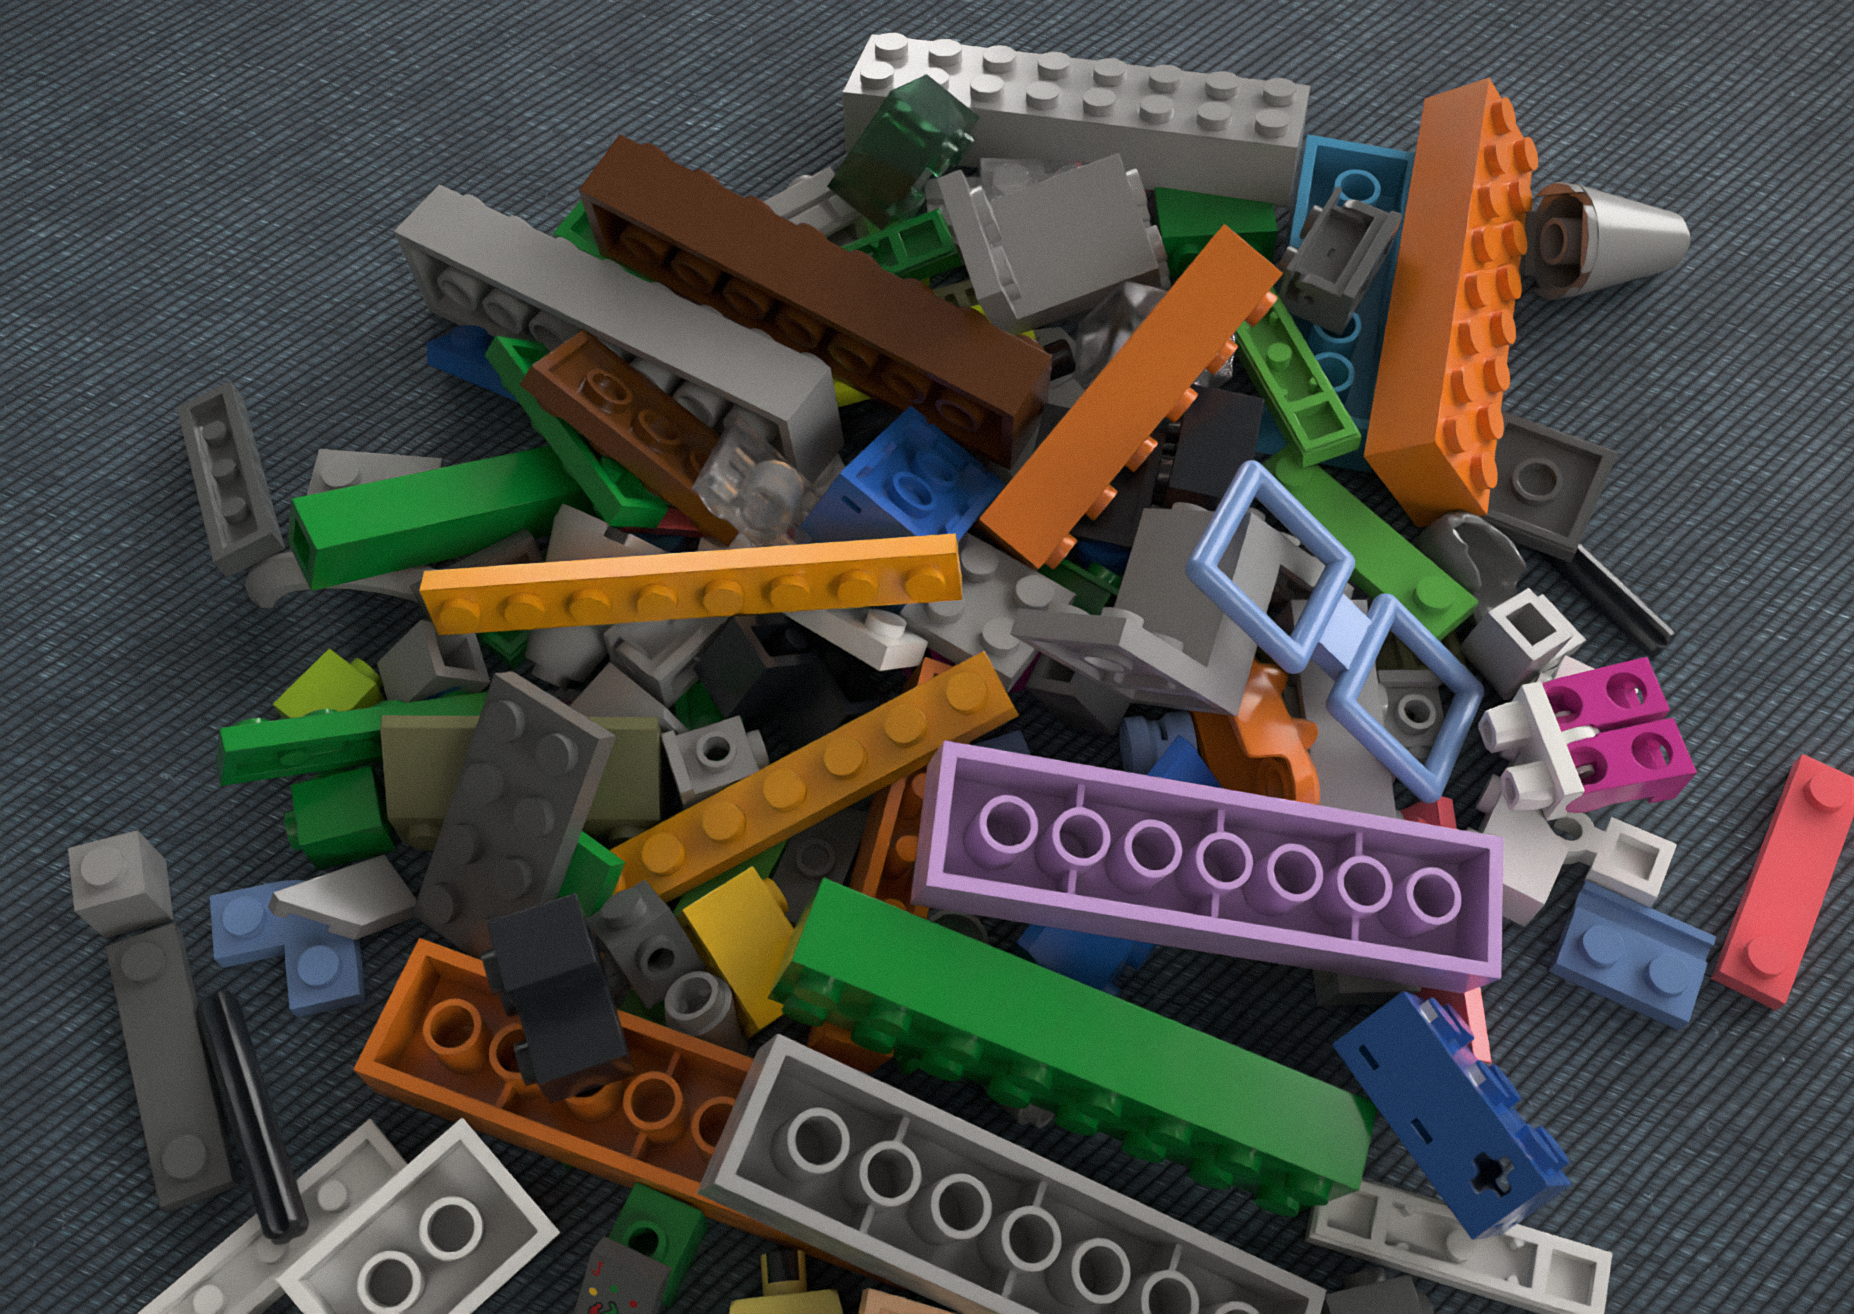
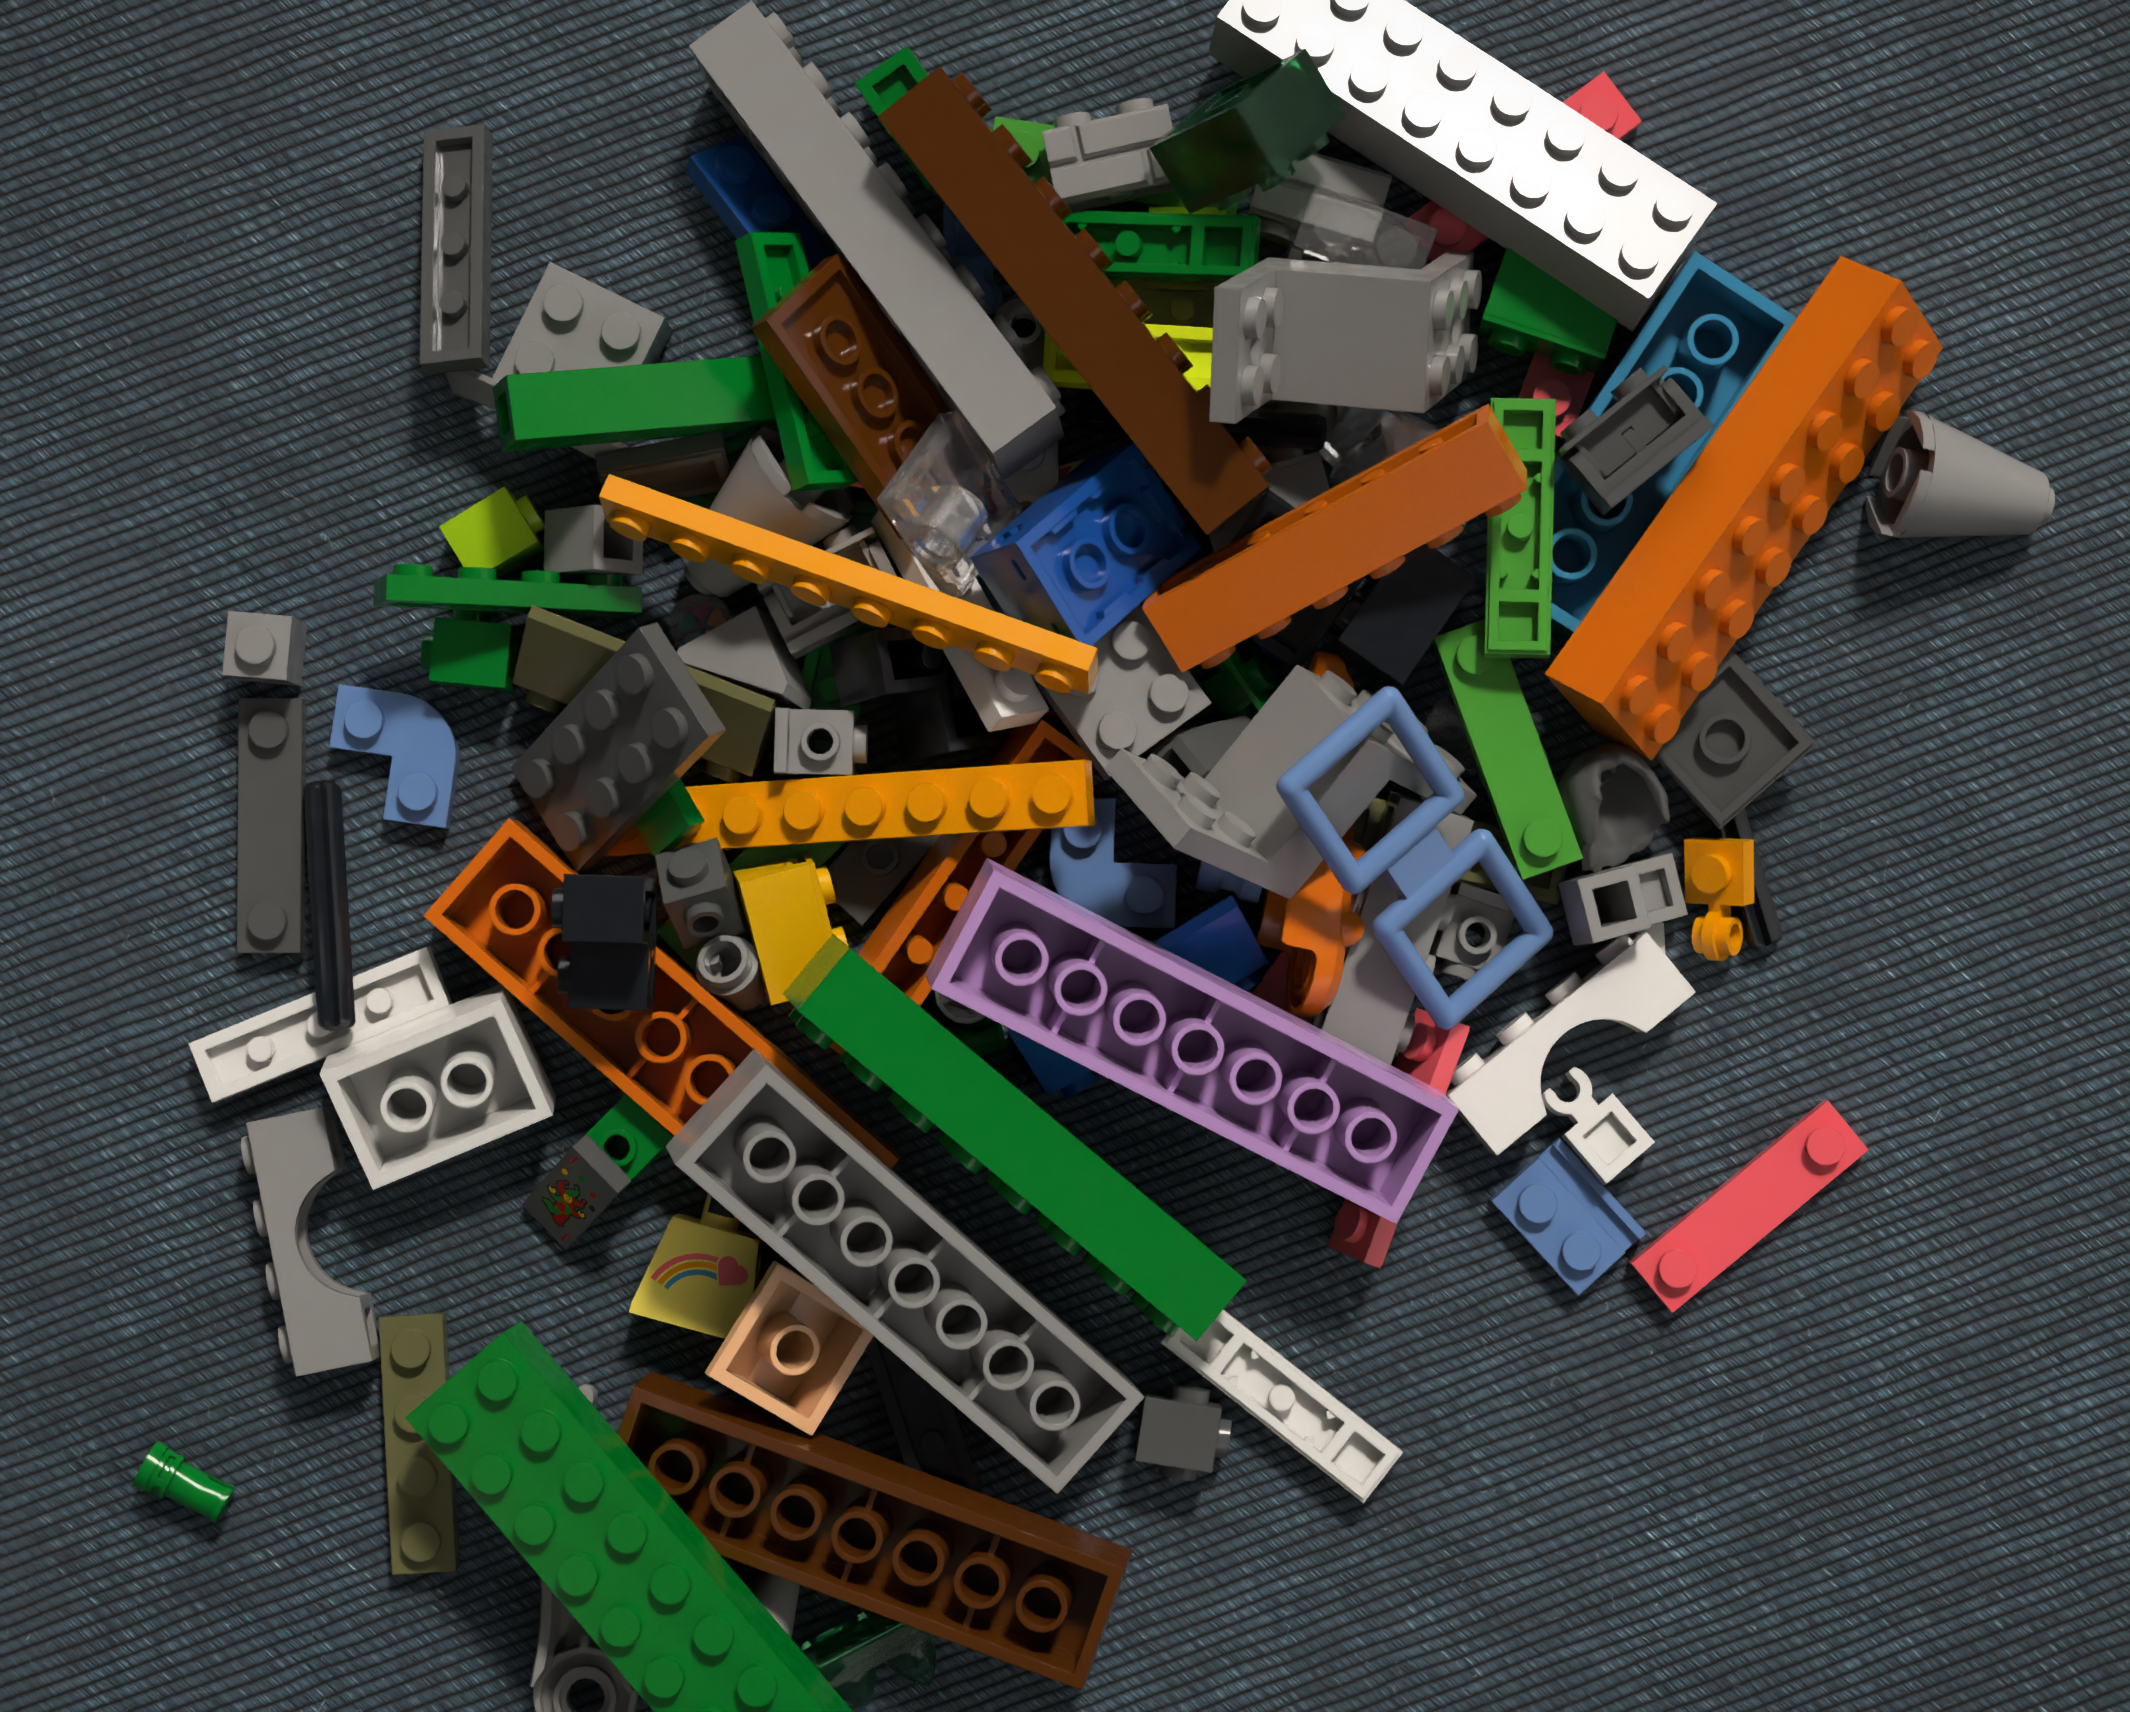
camera: 25 degrees right, 25 degrees up
light grey tile [268,855,417,940] -> none
blue piece [1332,991,1572,1240] -> none
dark pink hips [1478,657,1697,821] -> none
none -> light orange plate [1684,837,1754,961]

